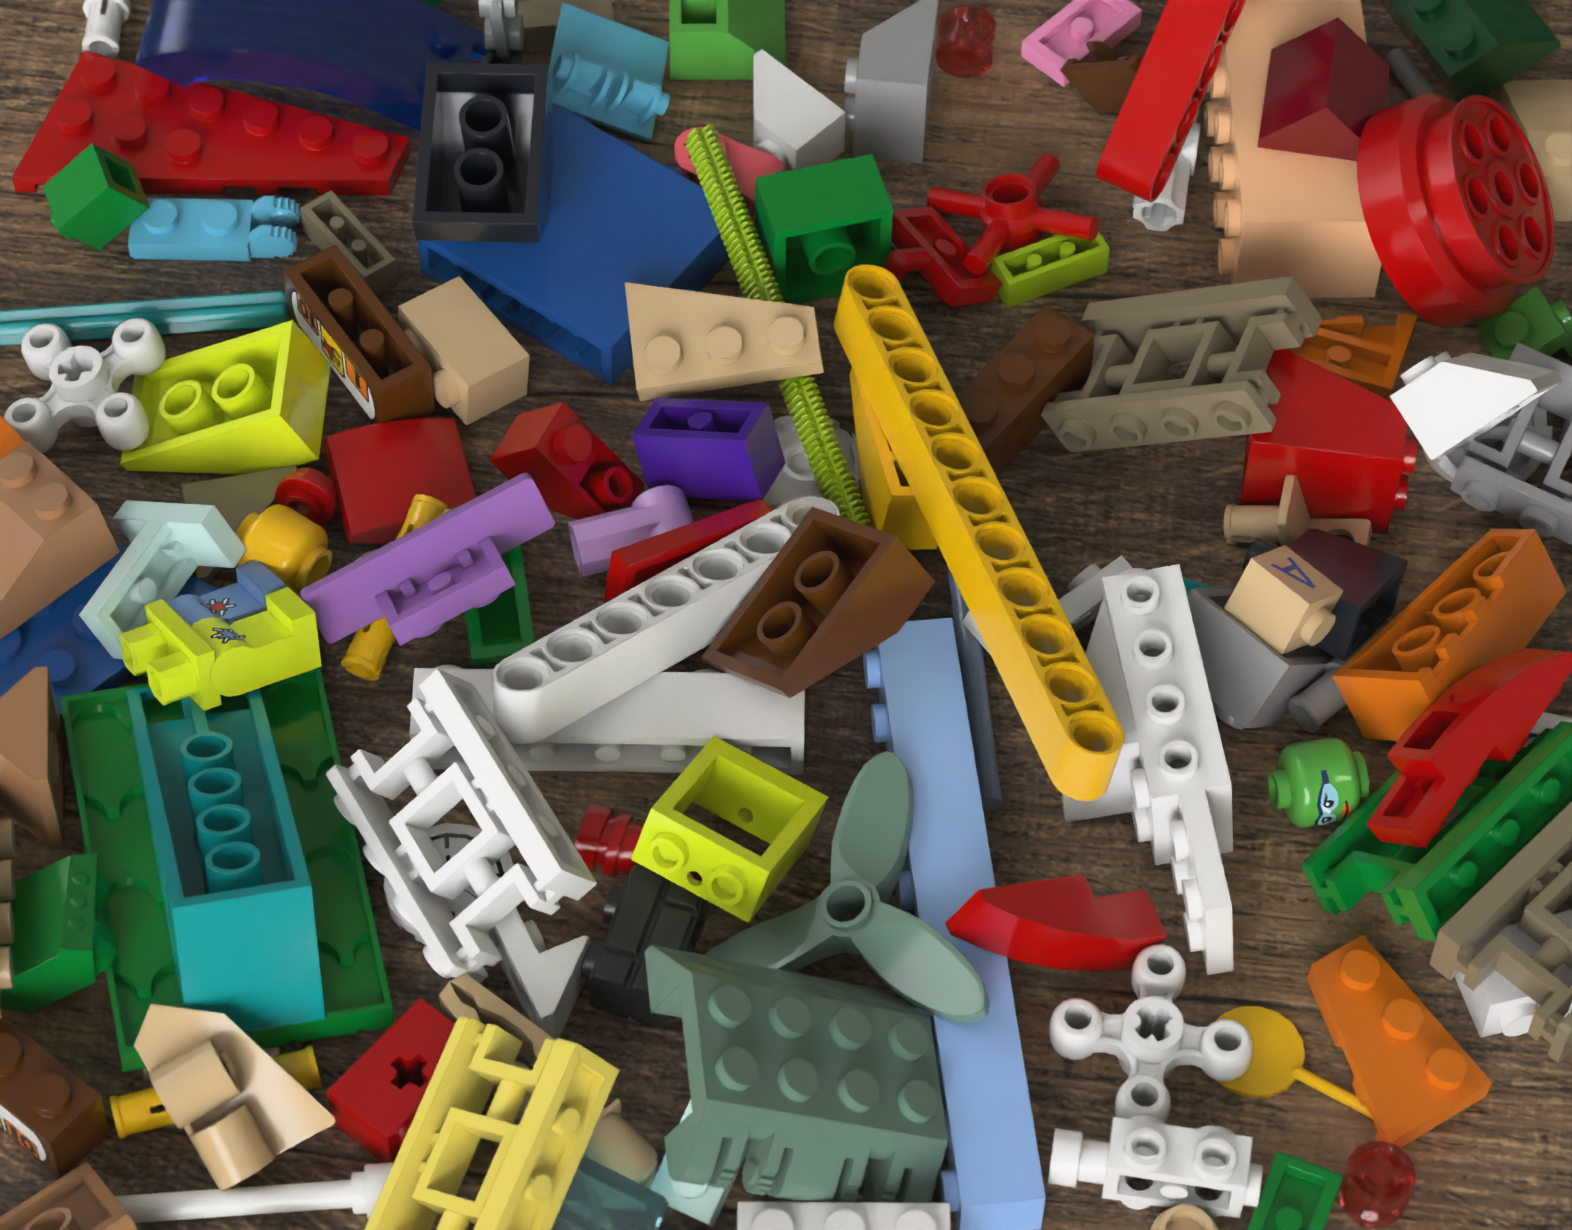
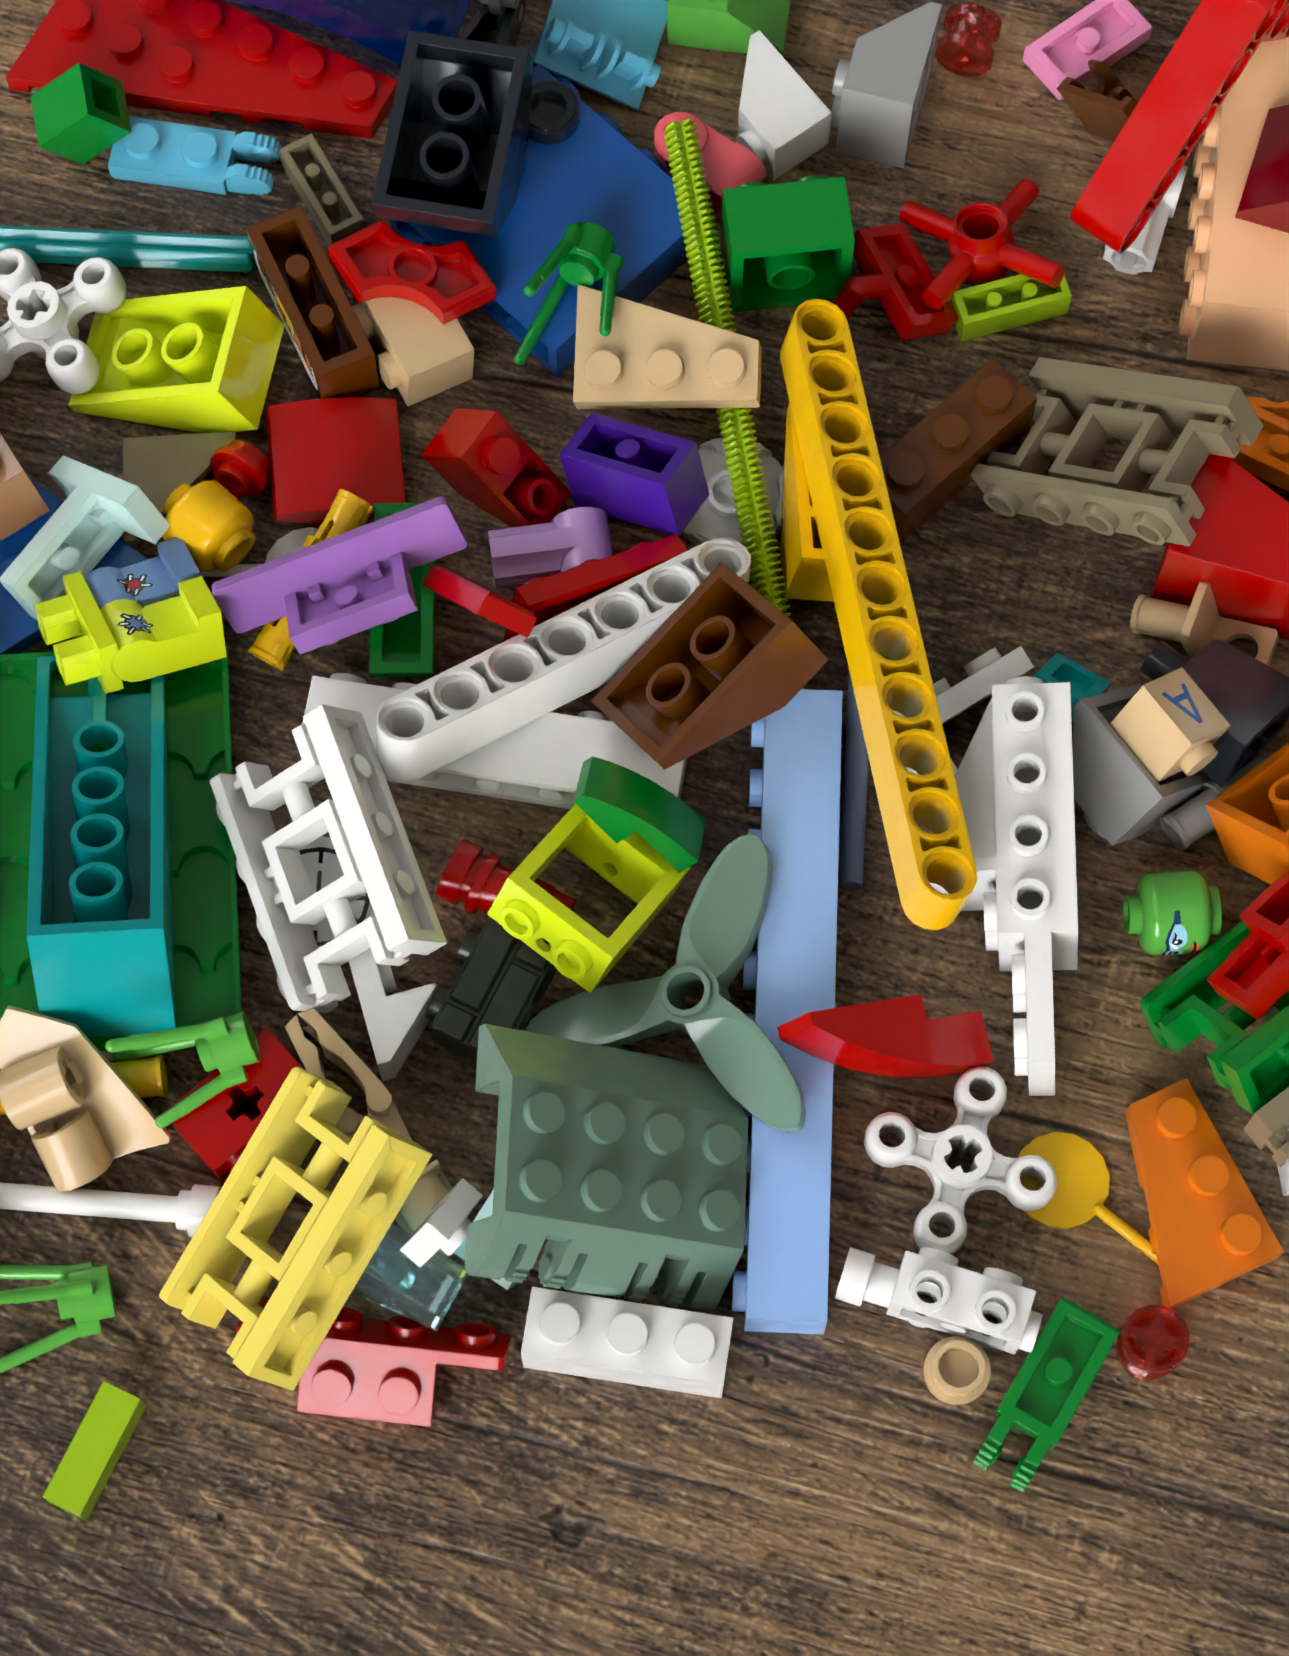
camera: 10 degrees right, 15 degrees up
none -> bright green plant [105,1011,261,1129]
none -> red tile [328,220,497,325]
none -> white plate [400,1178,483,1268]
none -> red tile [421,564,537,638]
none -> green plant [514,222,624,365]
none -> black tile [528,81,579,145]
none -> green slope [573,756,706,873]

